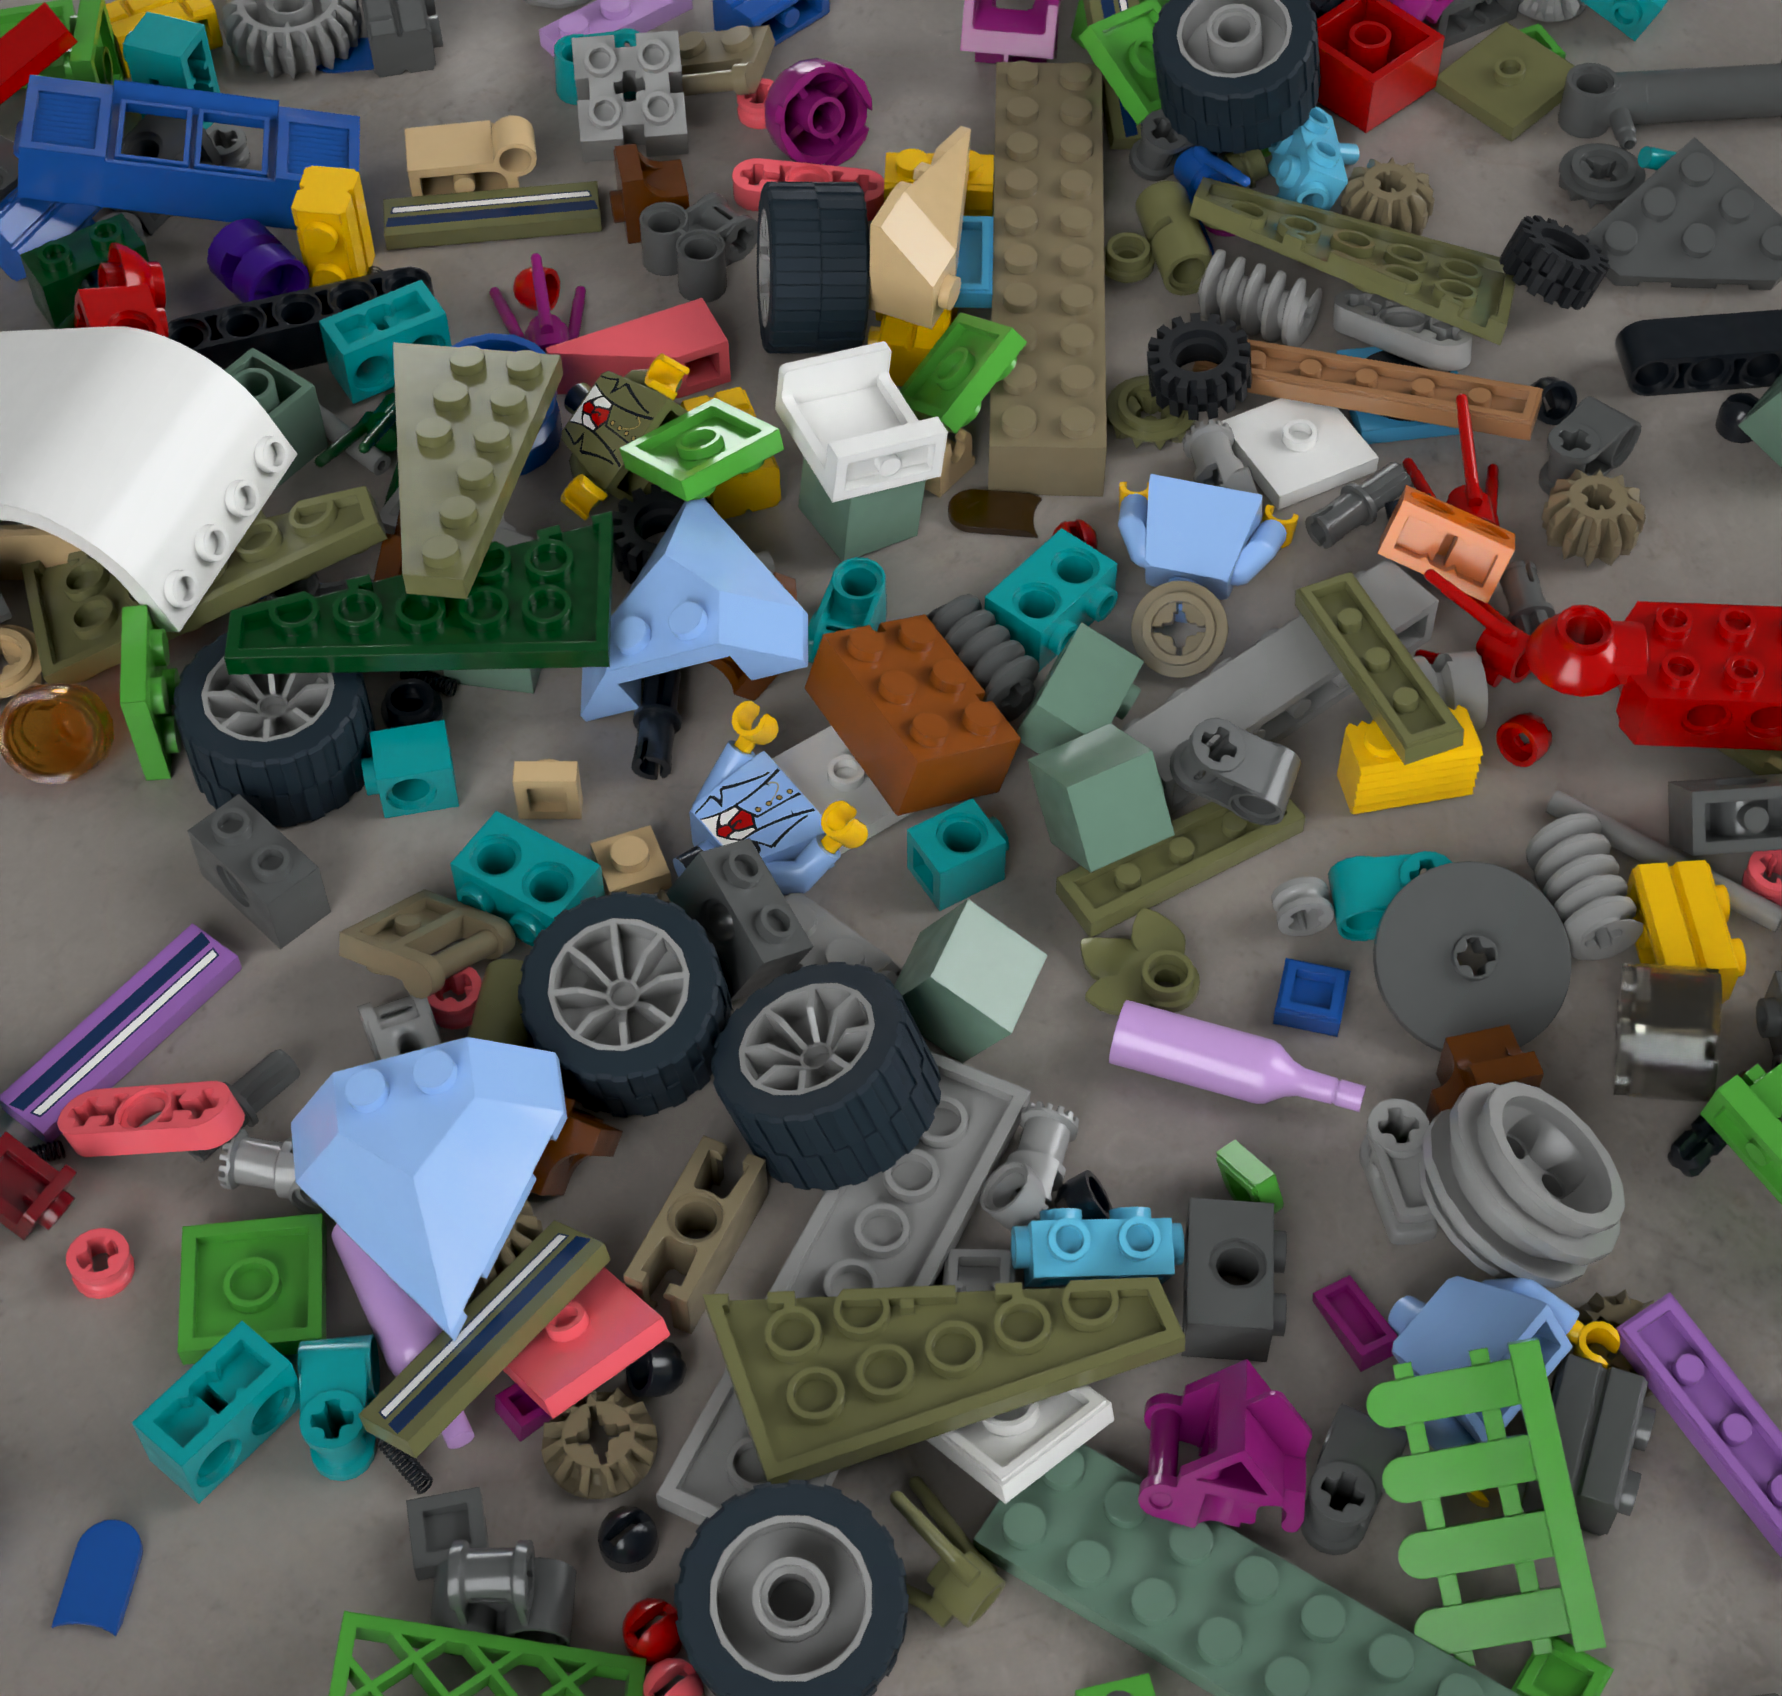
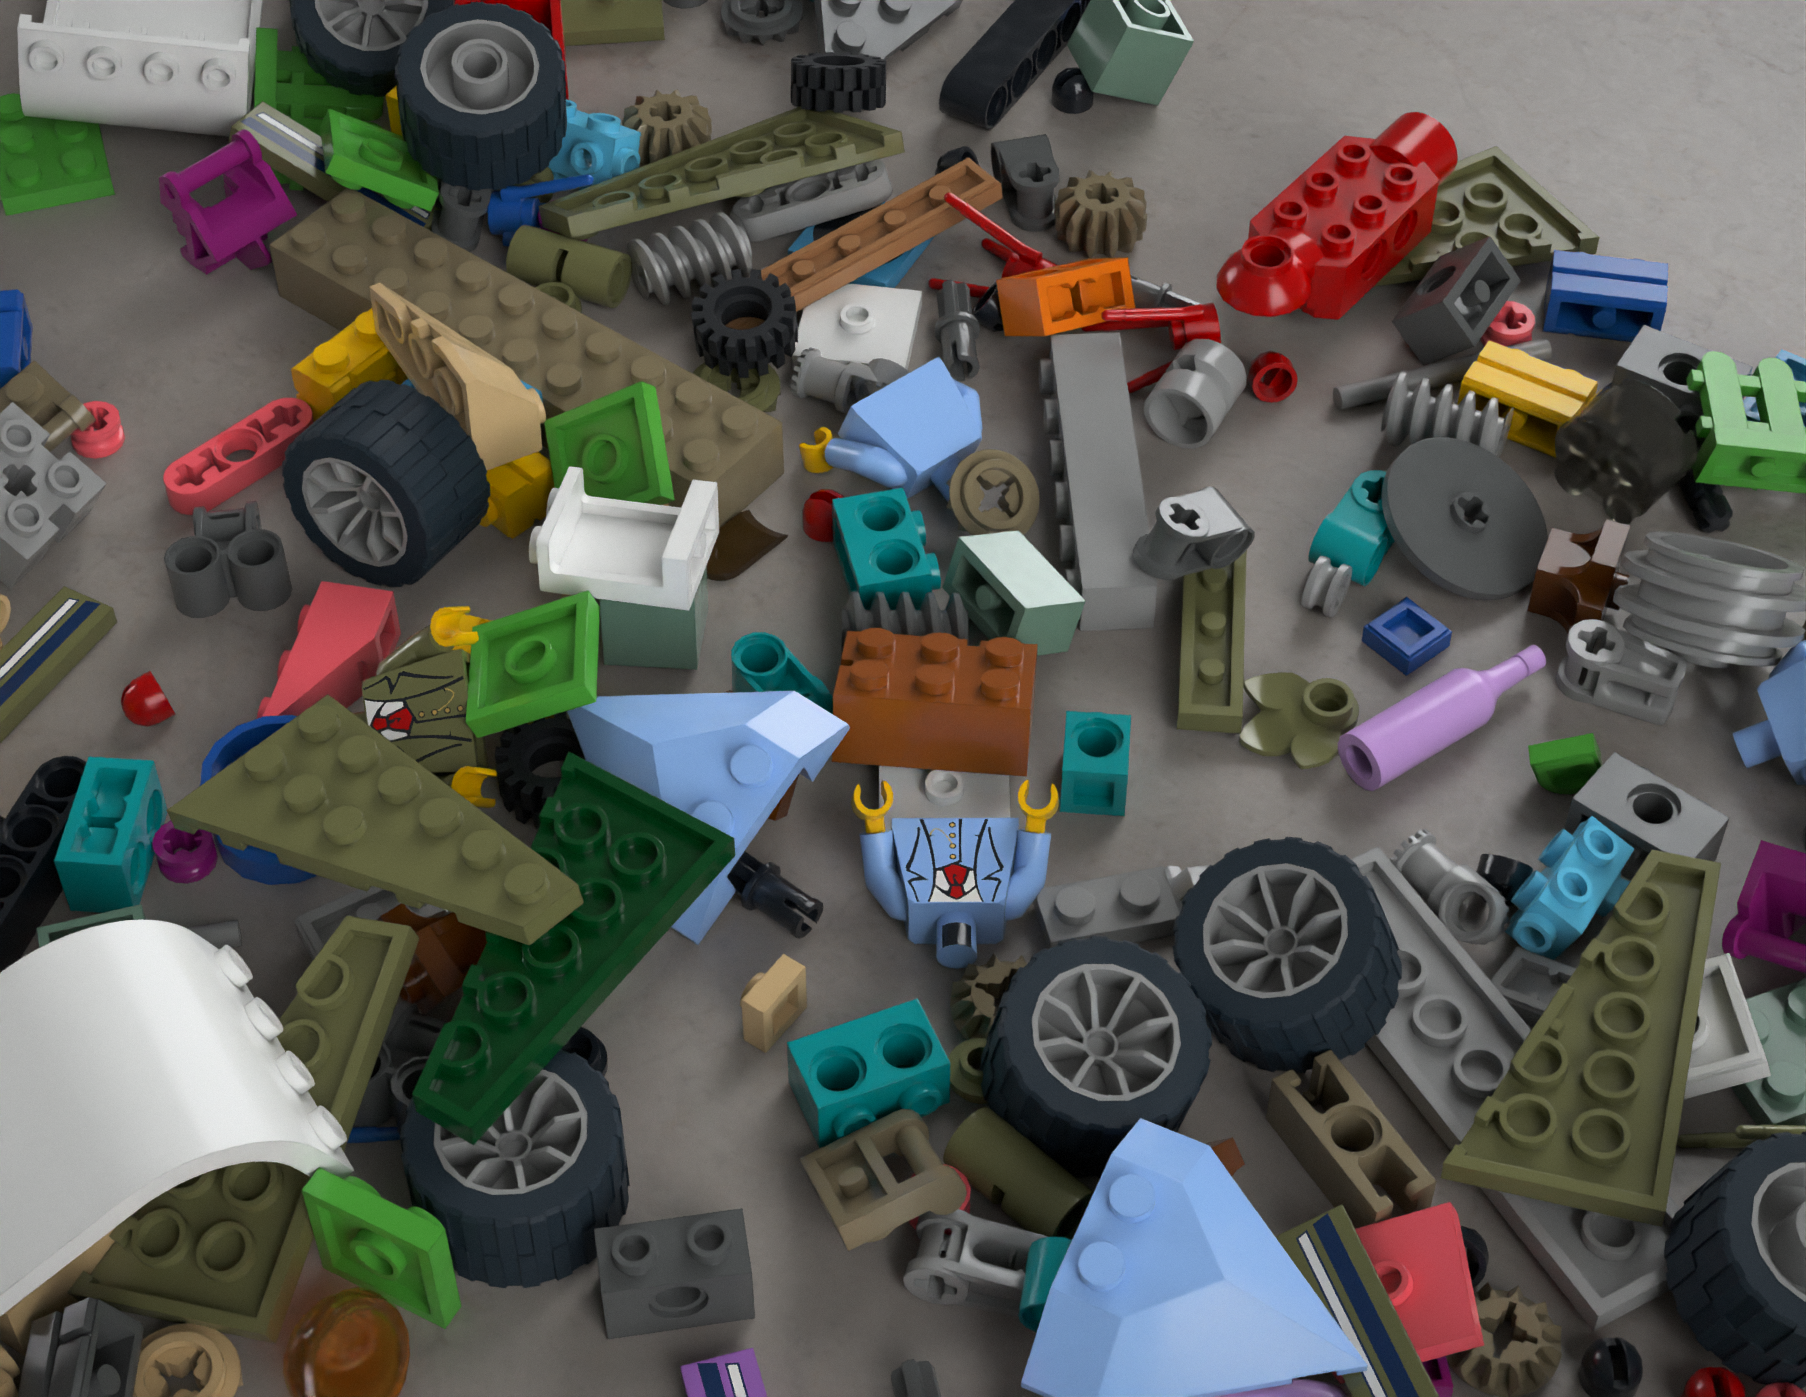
camera: 55 degrees left, 5 degrees down
dark green plant [315,392,399,506] -> none
teal brick [361,720,459,818] -> none
magenta plant [489,253,586,353] -> none
tan plate [590,825,672,895] -> none
reddish brown brick [609,144,690,244] -> none
dark grey brick [666,838,813,1001] -> none
magenta cylinder [765,58,872,166] -> none
head [894,899,1047,1063] -> none
sand green head [1027,723,1175,873] -> none
olive tile [1295,572,1464,765] -> none
magenta piece [1312,1275,1398,1372] -> none
yellow brick [1337,705,1483,815] -> none

